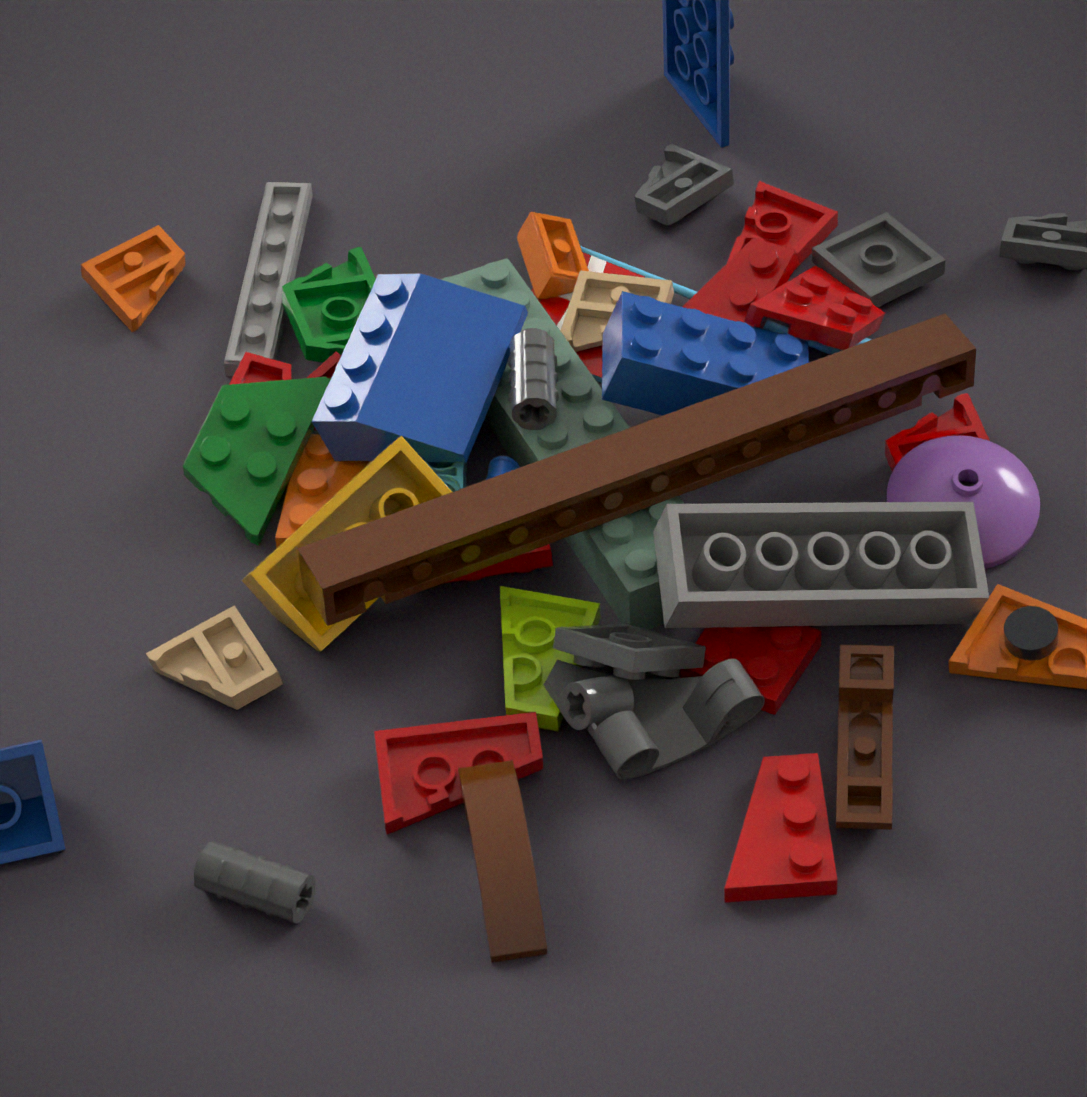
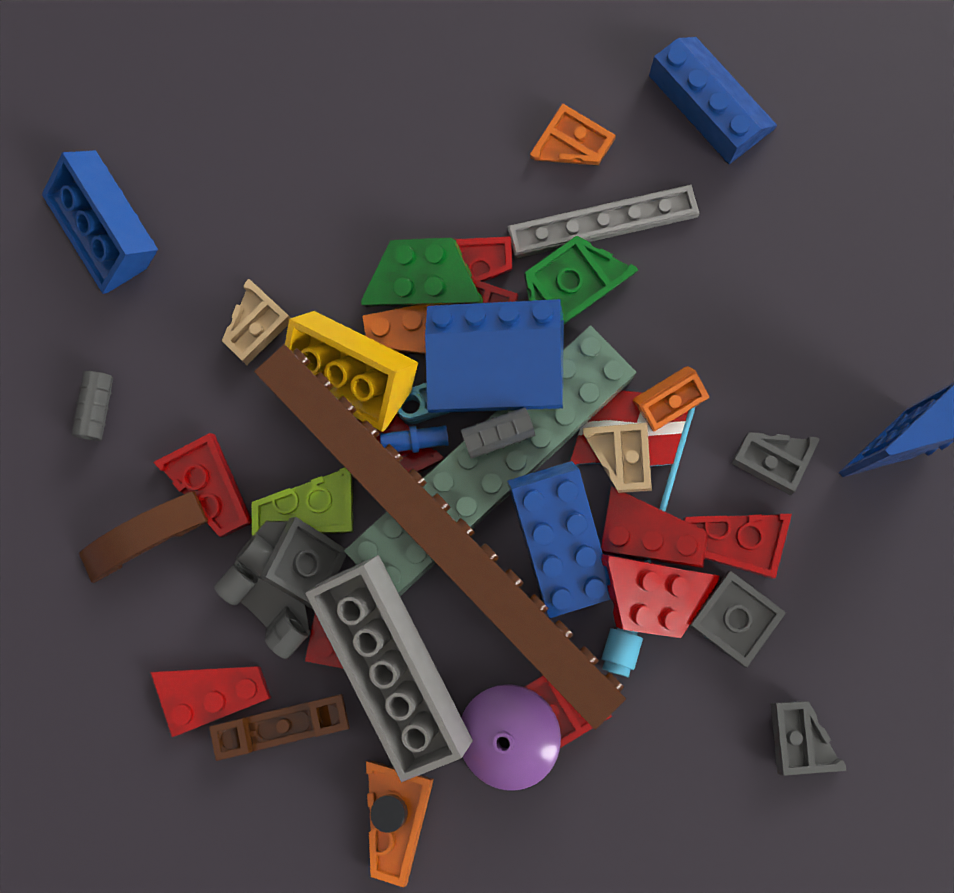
camera: 75 degrees right, 35 degrees up
none -> blue slope [649,37,777,164]

